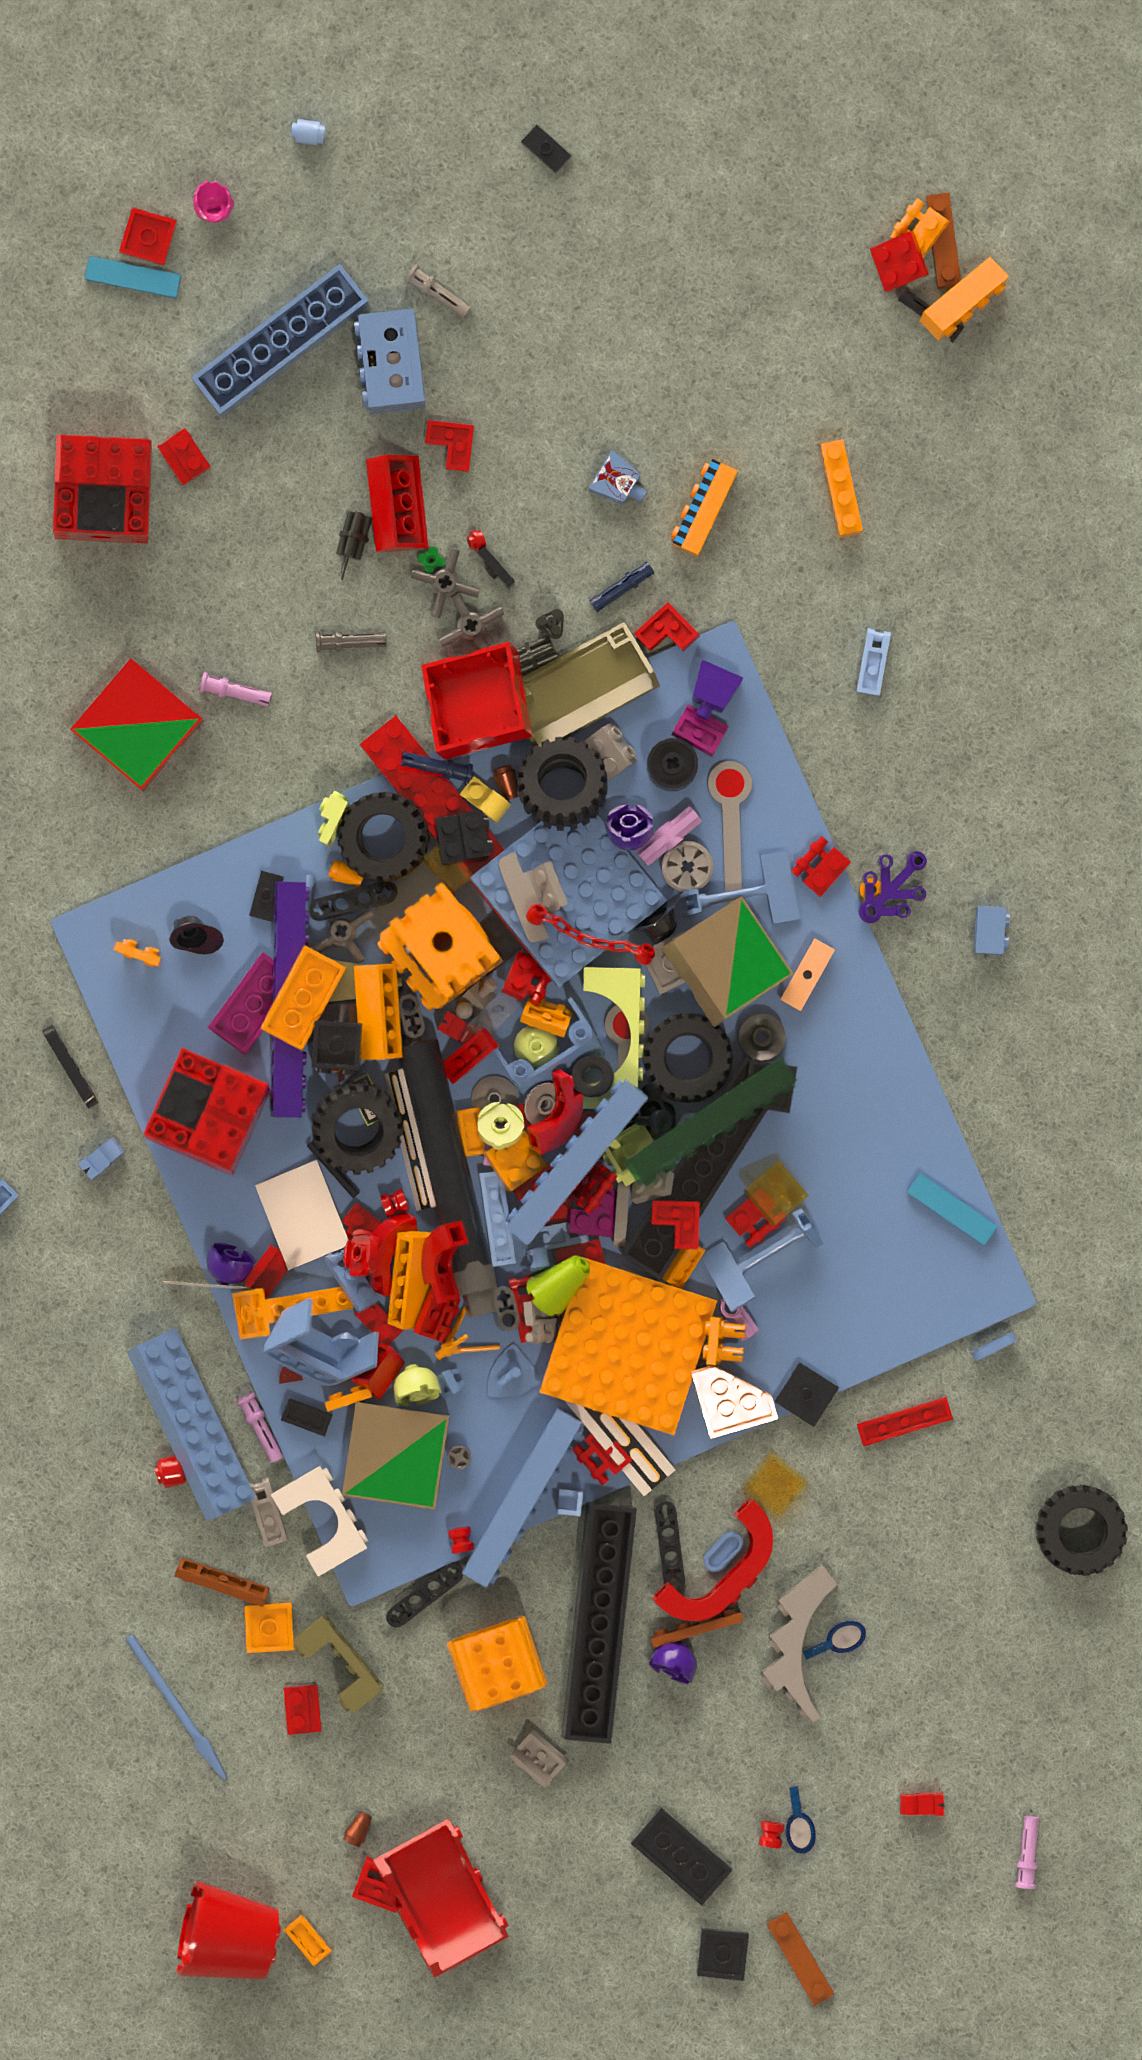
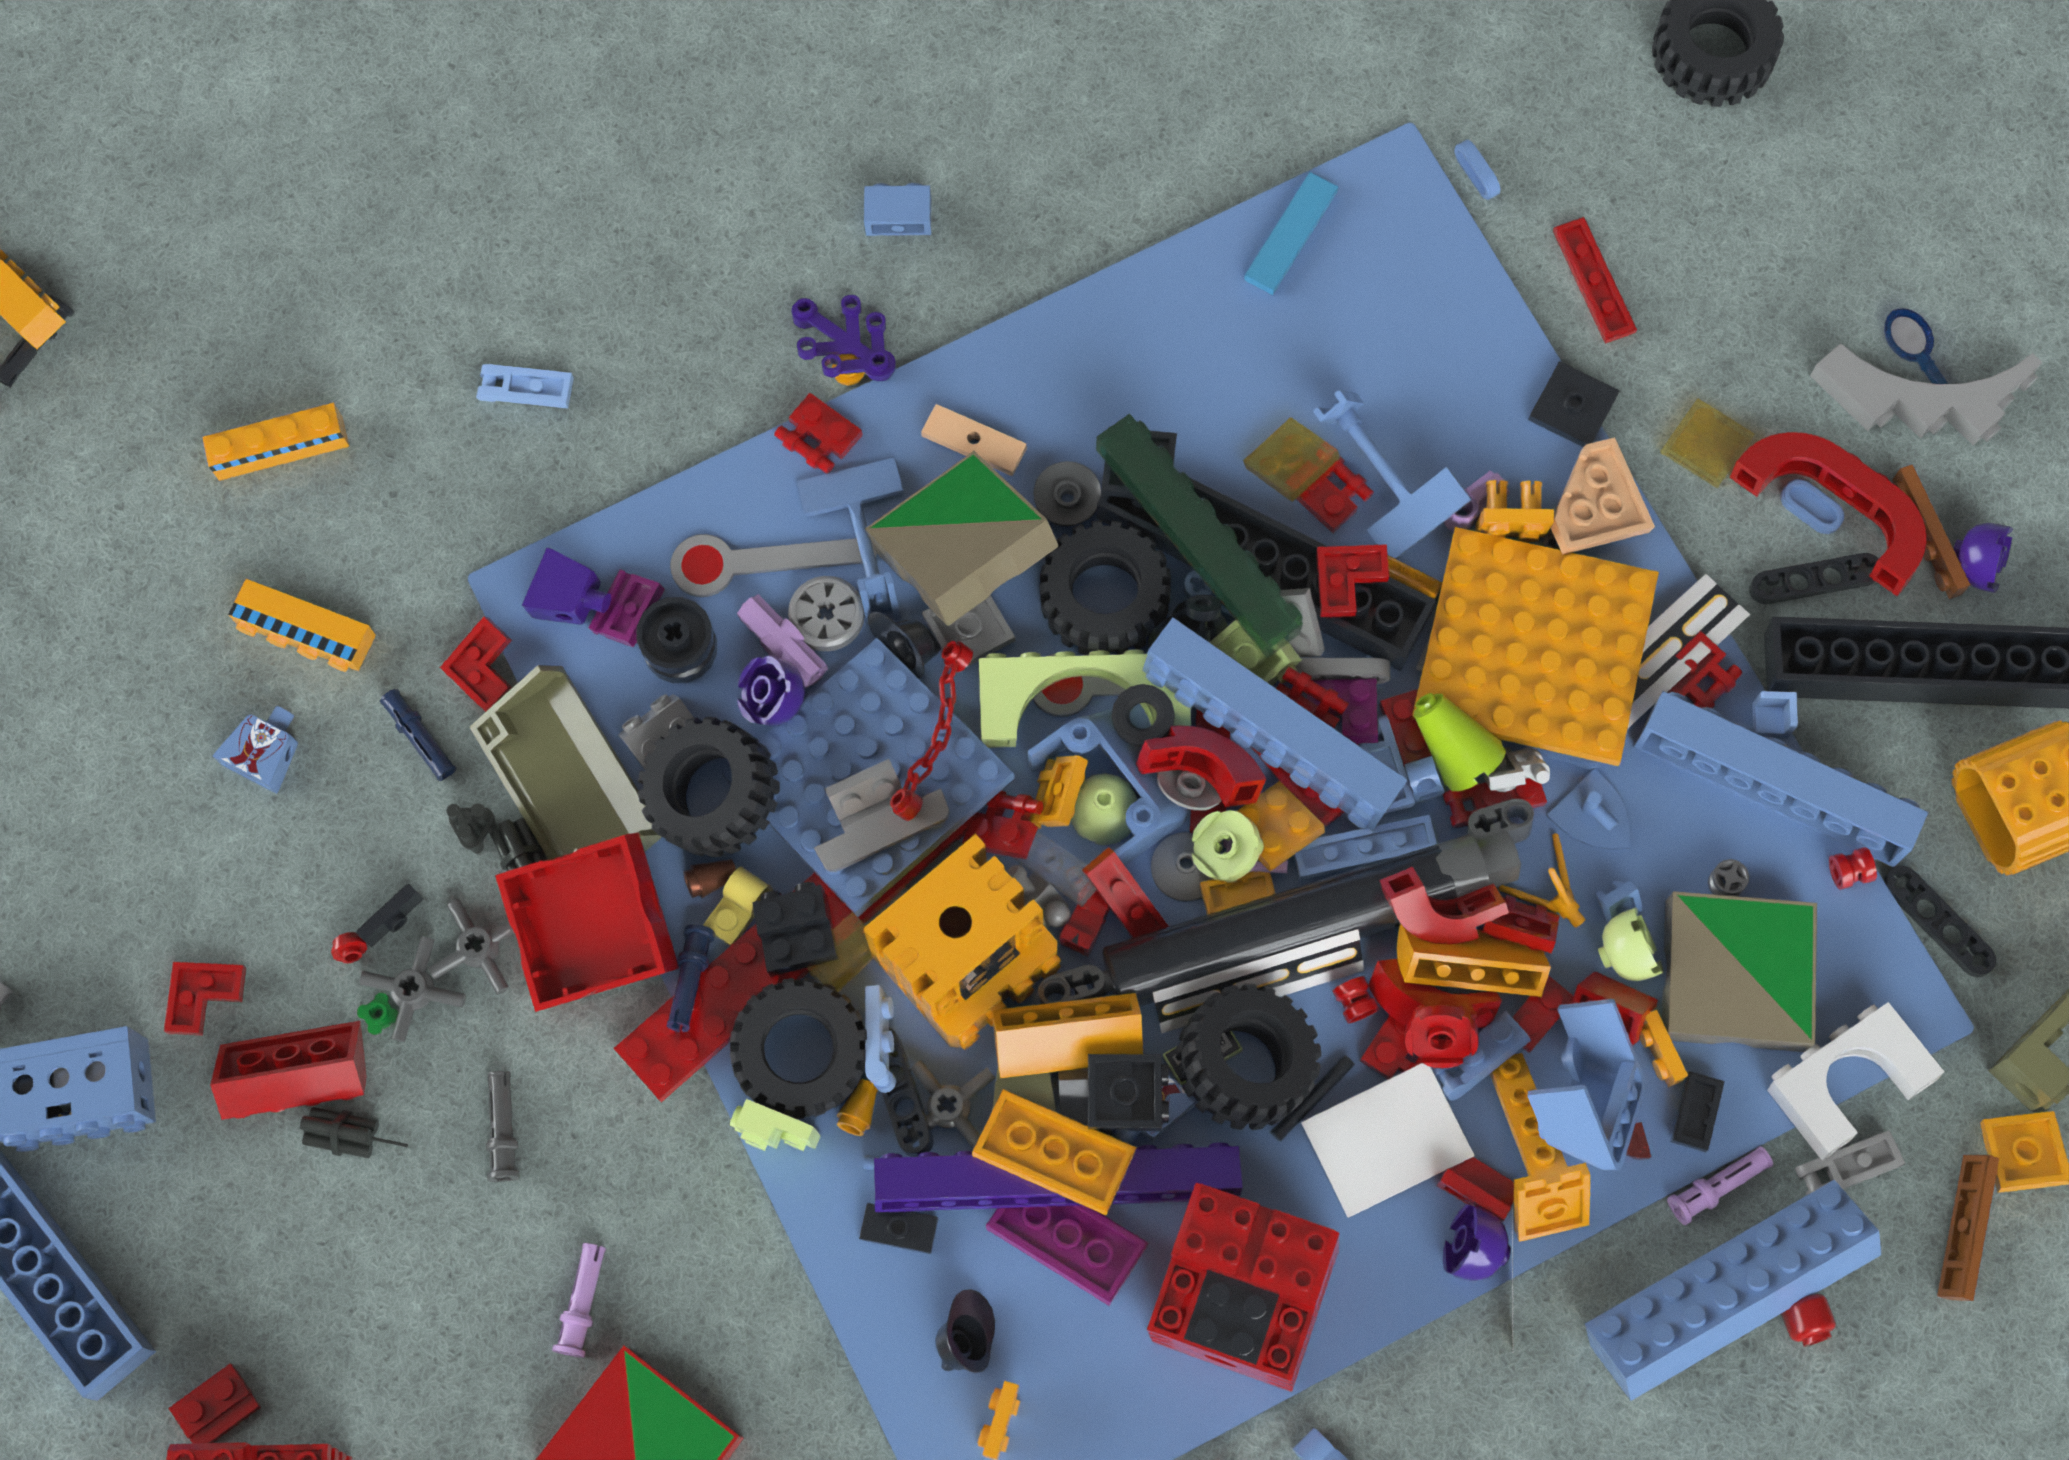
camera: 90 degrees left, 15 degrees down
none -> light blue plate [865,985,896,1093]

